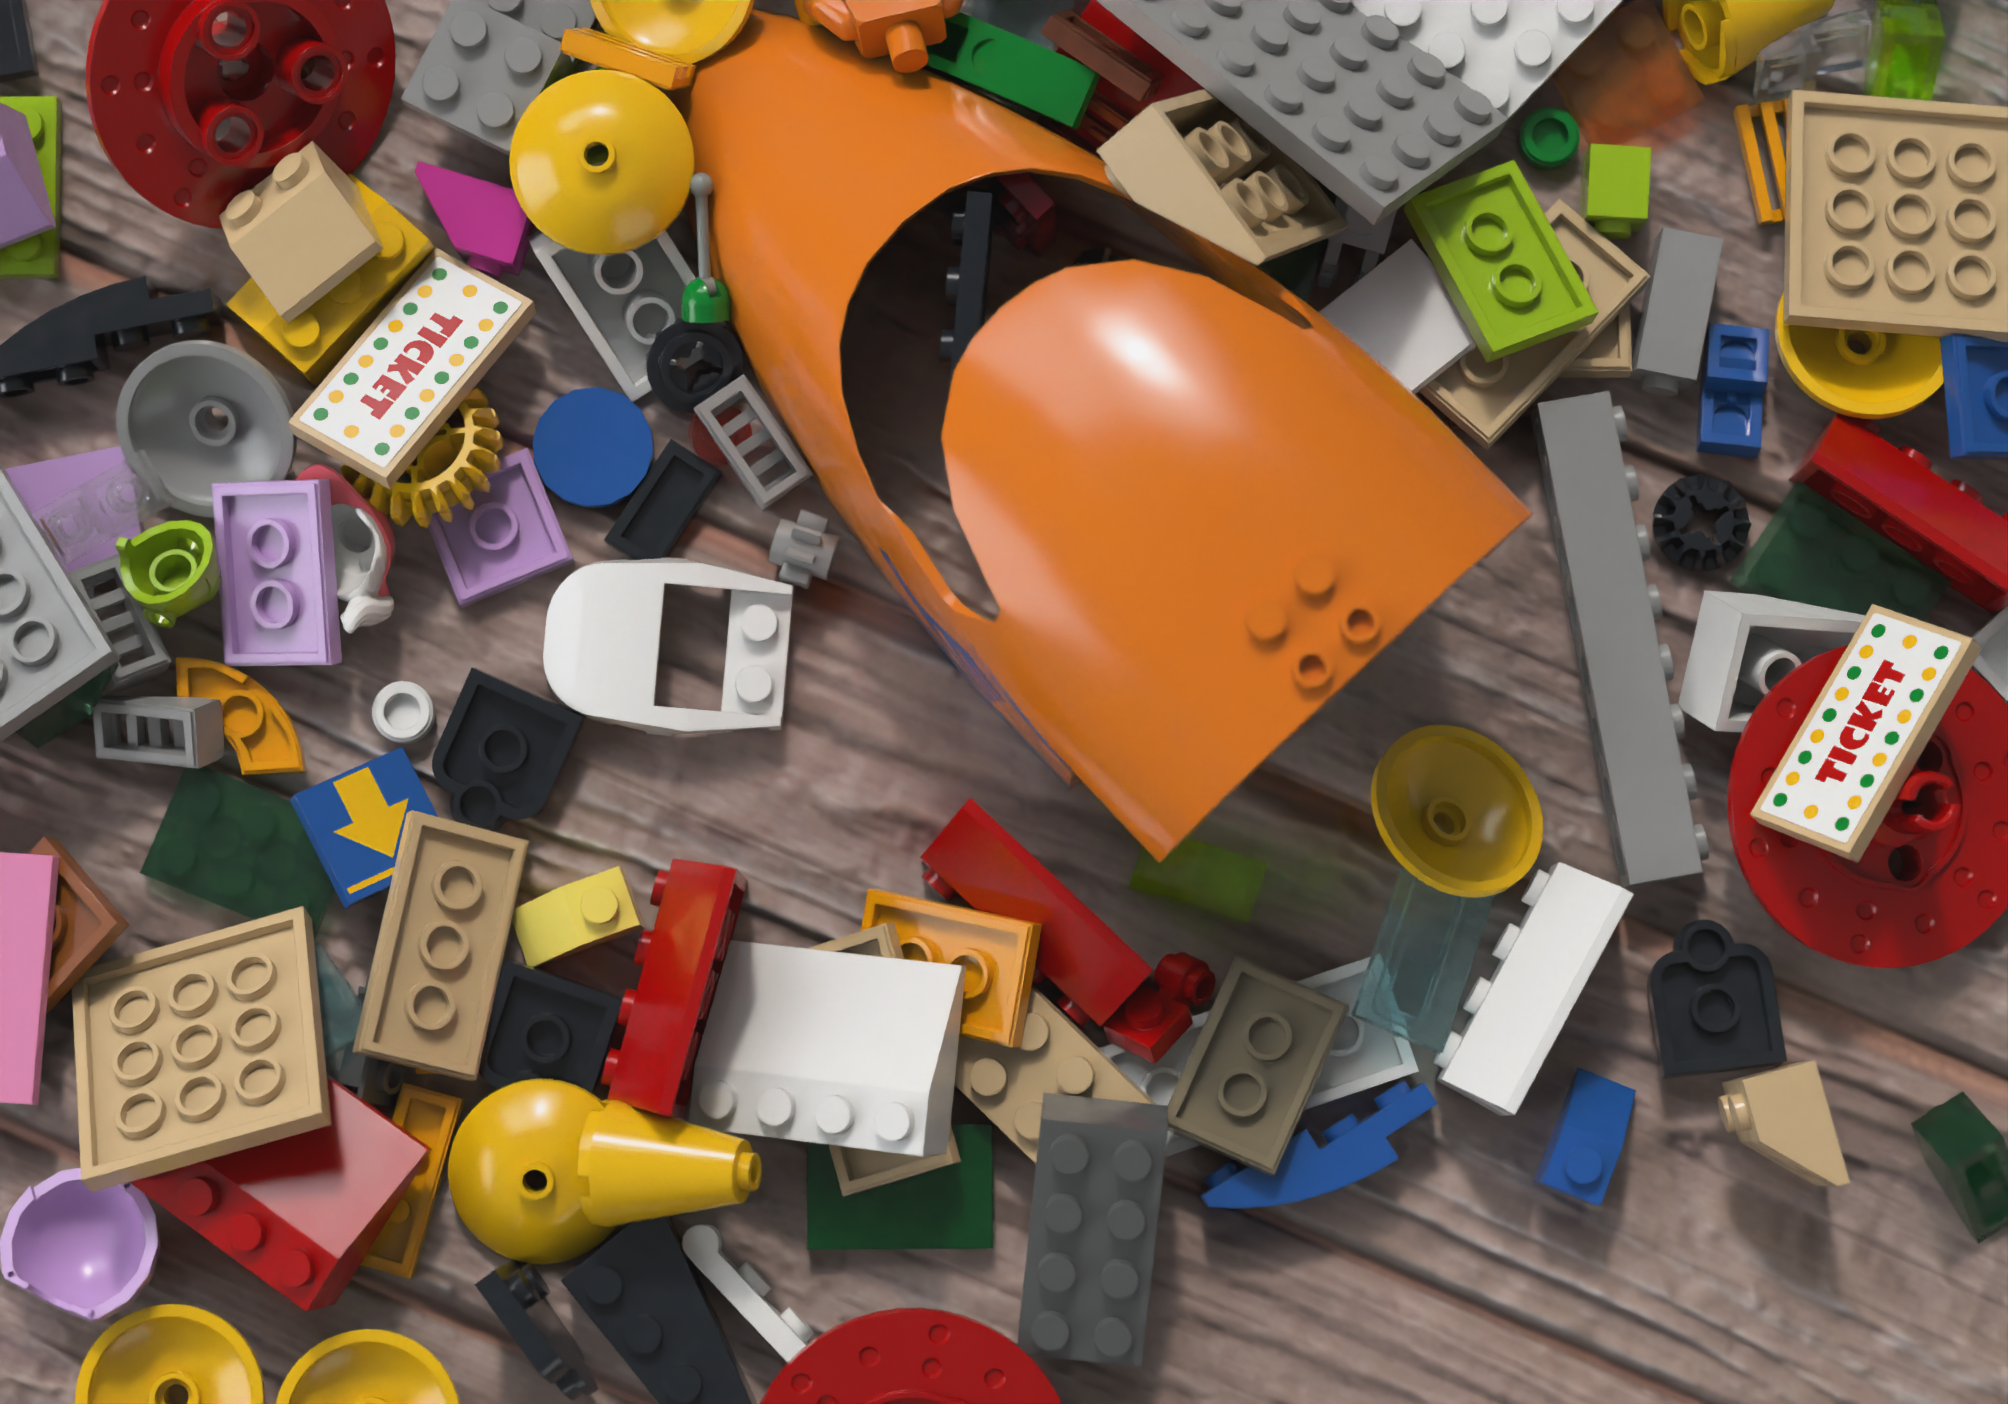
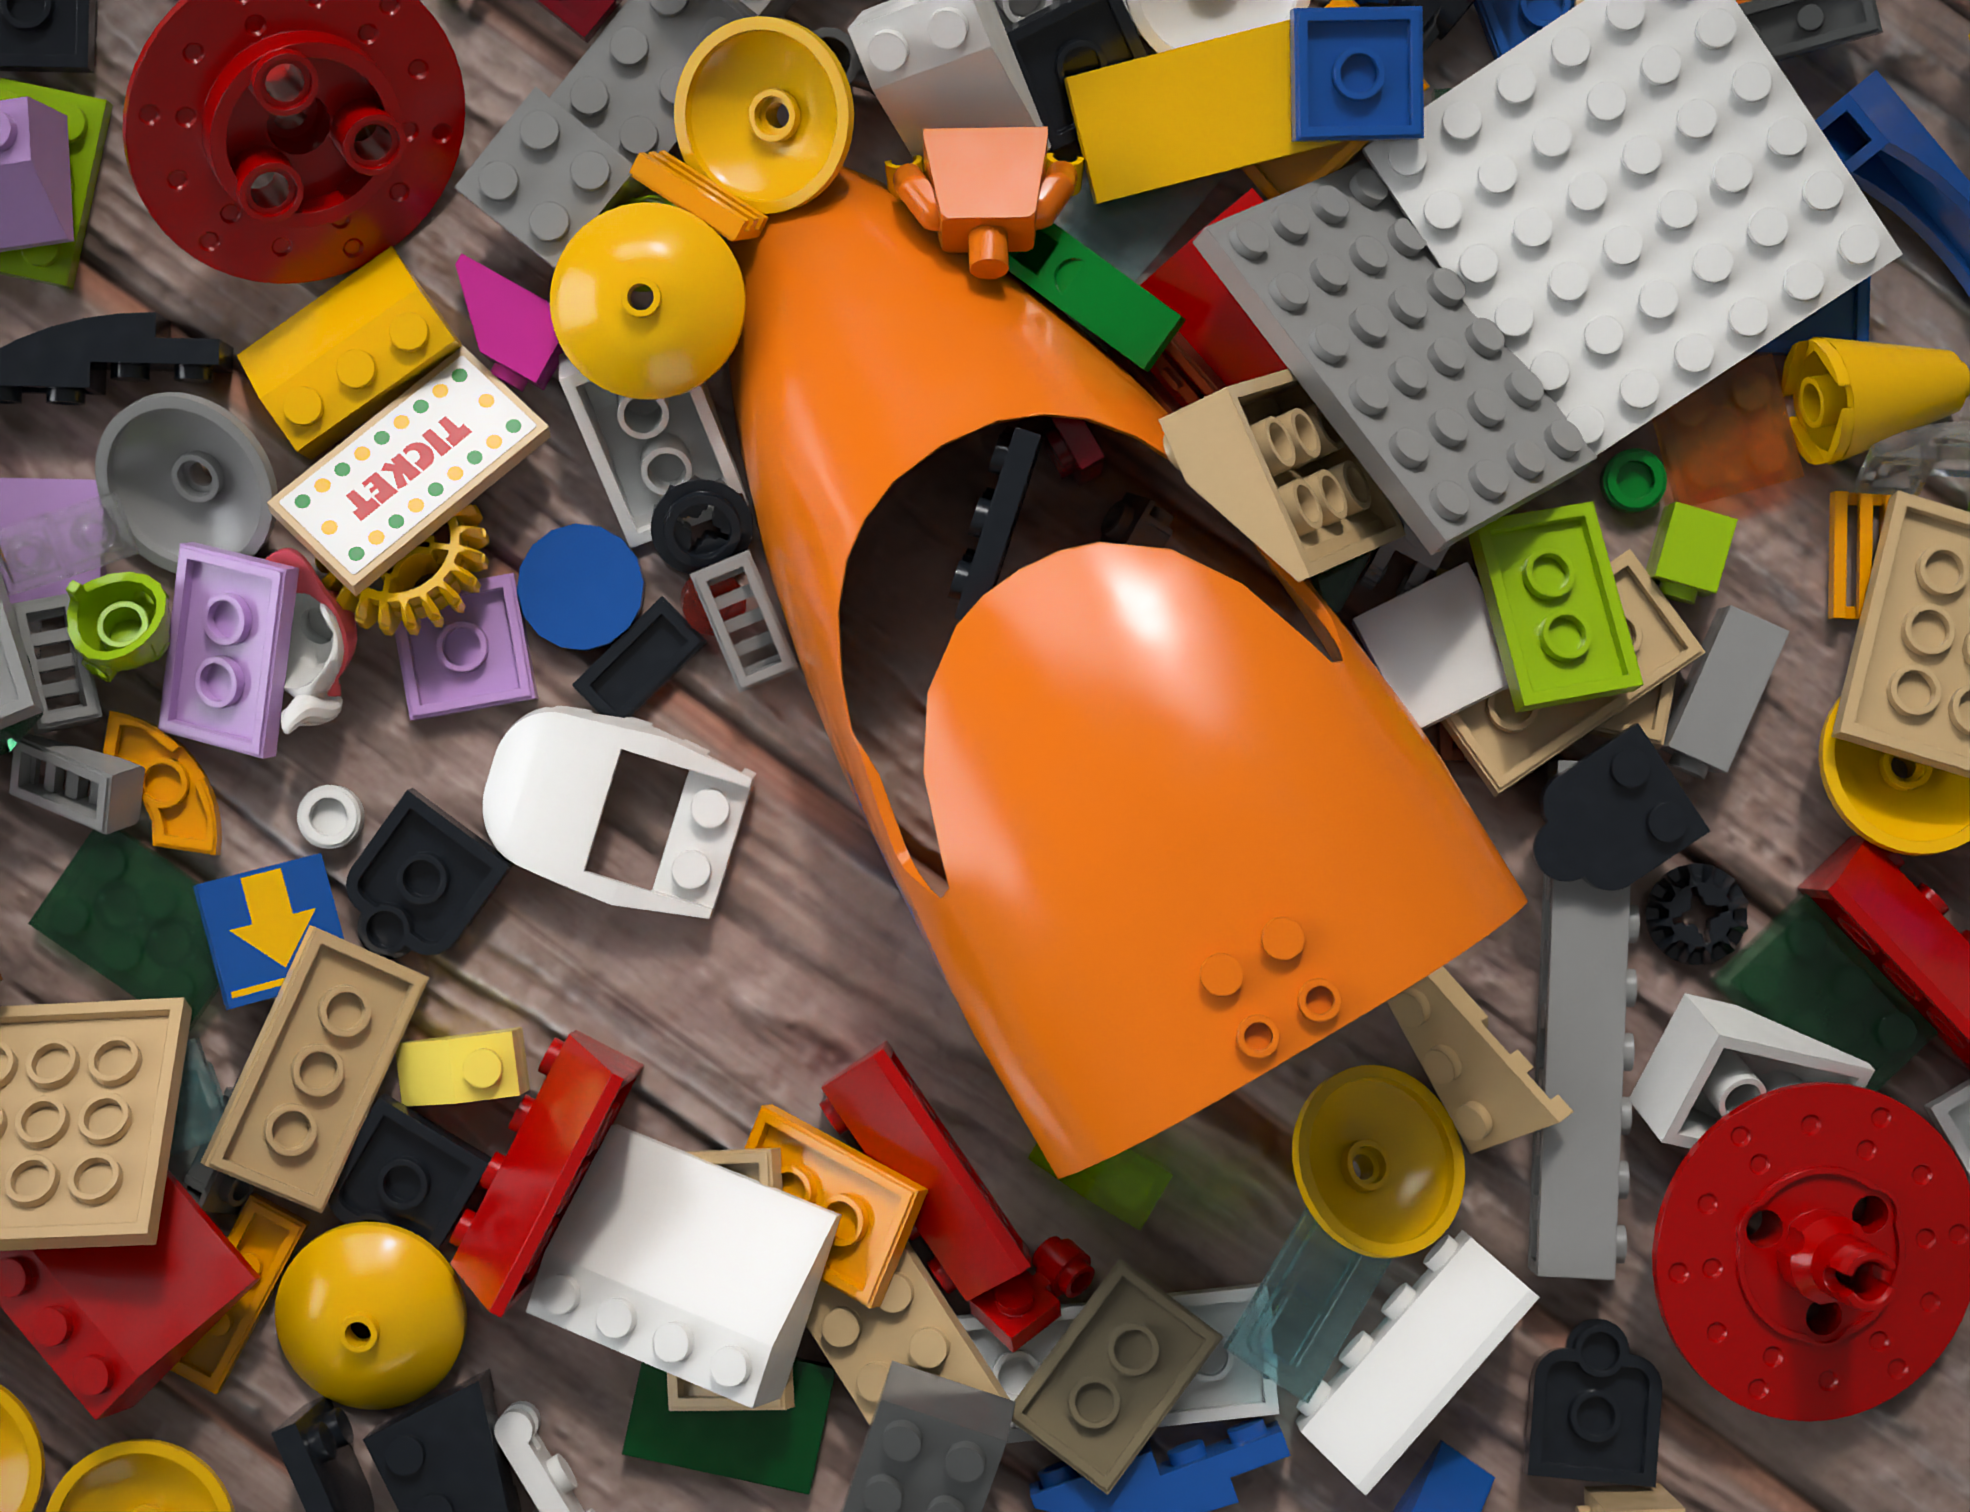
camera: 15 degrees right, 5 degrees up
tan slope [219,141,383,323] -> none
yellow cone [577,1100,761,1227] -> none
hinge [681,173,731,323] -> none
light grey gear [768,509,841,589] -> none
copper tile [1040,10,1165,102] -> none
blue slope [1696,323,1769,459] -> none
tile [1750,604,1982,863] -> none
none -> tan wing [1387,966,1574,1154]
none -> black plate [1533,723,1710,891]

